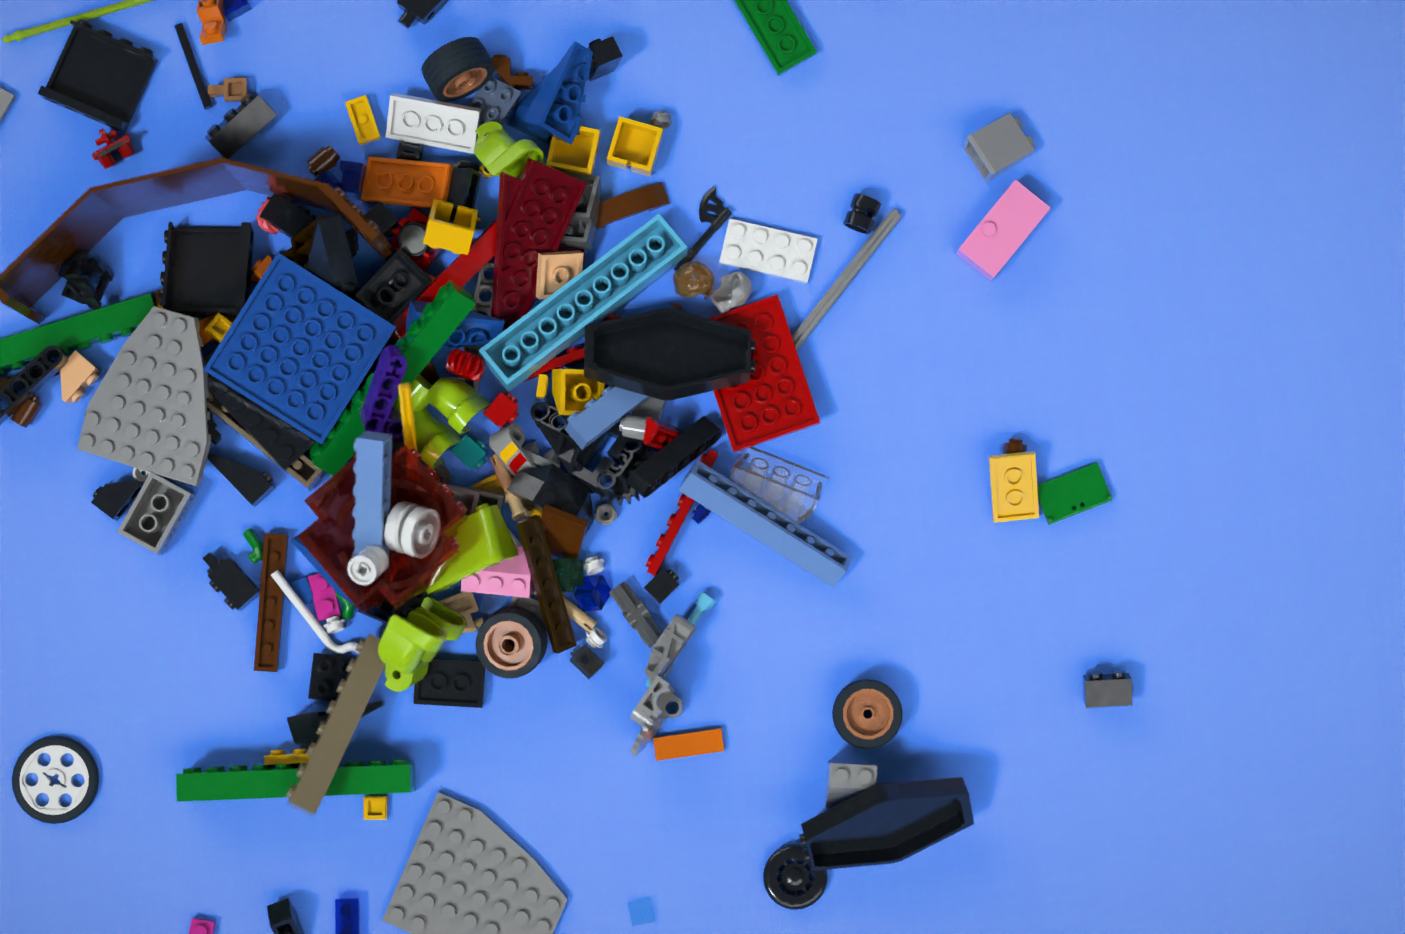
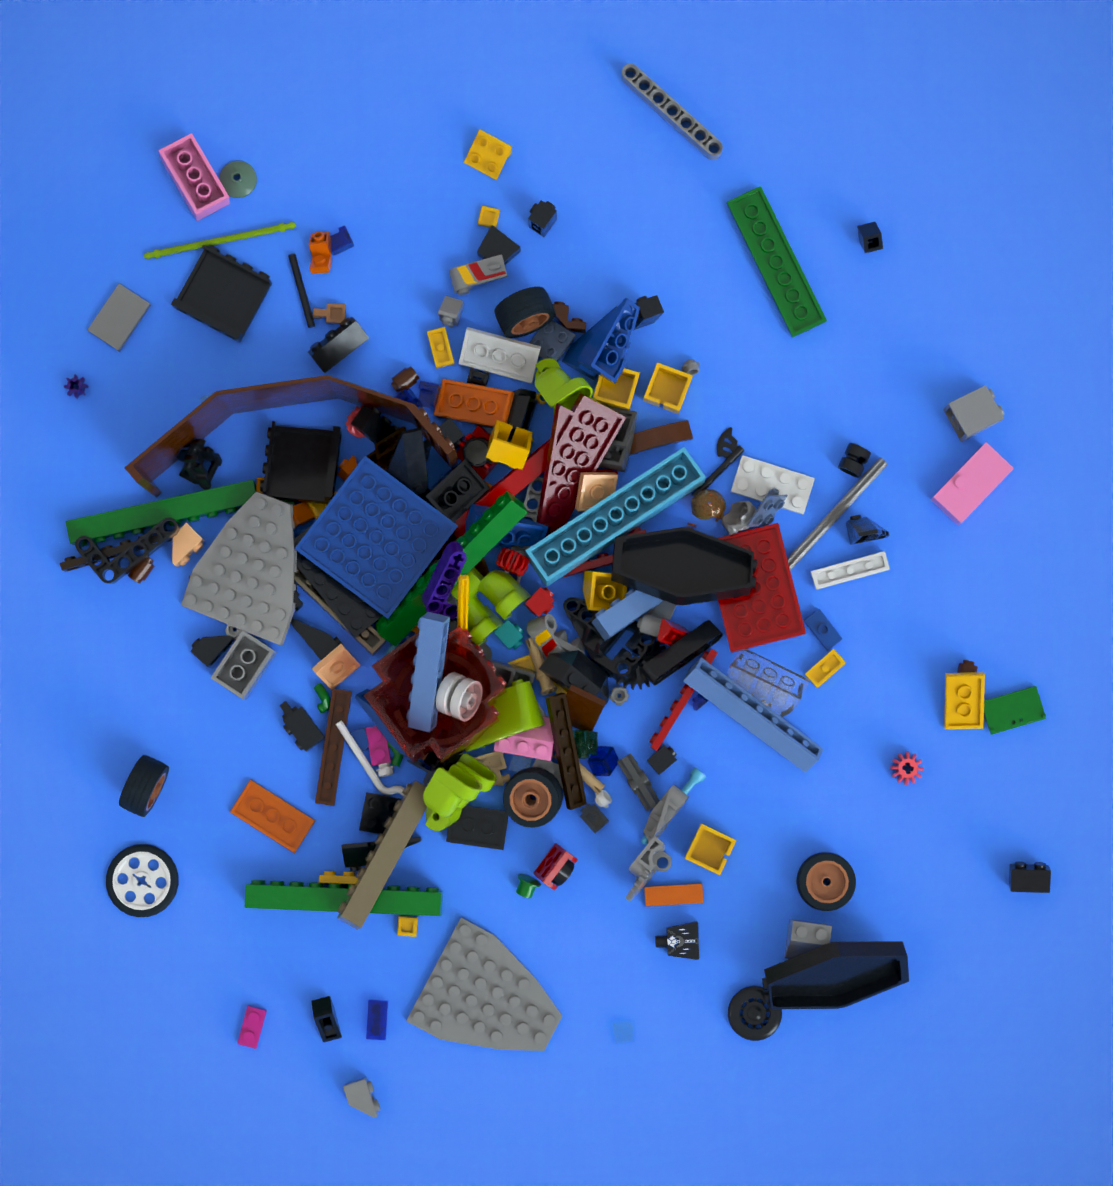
camera: 10 degrees right, 0 degrees up
red hips [92,128,134,169] -> none
yellow tile [204,312,233,343] -> none
white wheel [348,545,389,585] -> none
yellow tile [536,374,549,400] -> none
white plate [582,556,604,576] -> none
none -> black wheel [119,755,169,817]
none -> orange tile [230,779,316,853]
none -> light nougat plate [312,644,361,690]
none -> light grey slope [438,296,464,327]
none -> light grey door [449,254,508,296]
none -> green piece [516,874,541,898]
none -> piece [533,843,578,891]
none -> black torso [655,921,699,960]
none -> yellow piece [684,823,737,876]
none -> sand blue hinge [746,488,788,527]
none -> blue plate [804,609,843,651]
none -> yellow plate [804,649,846,688]
none -> white plate [810,551,890,590]
none -> wedge [846,515,890,545]
none -> coral gear [890,752,924,785]

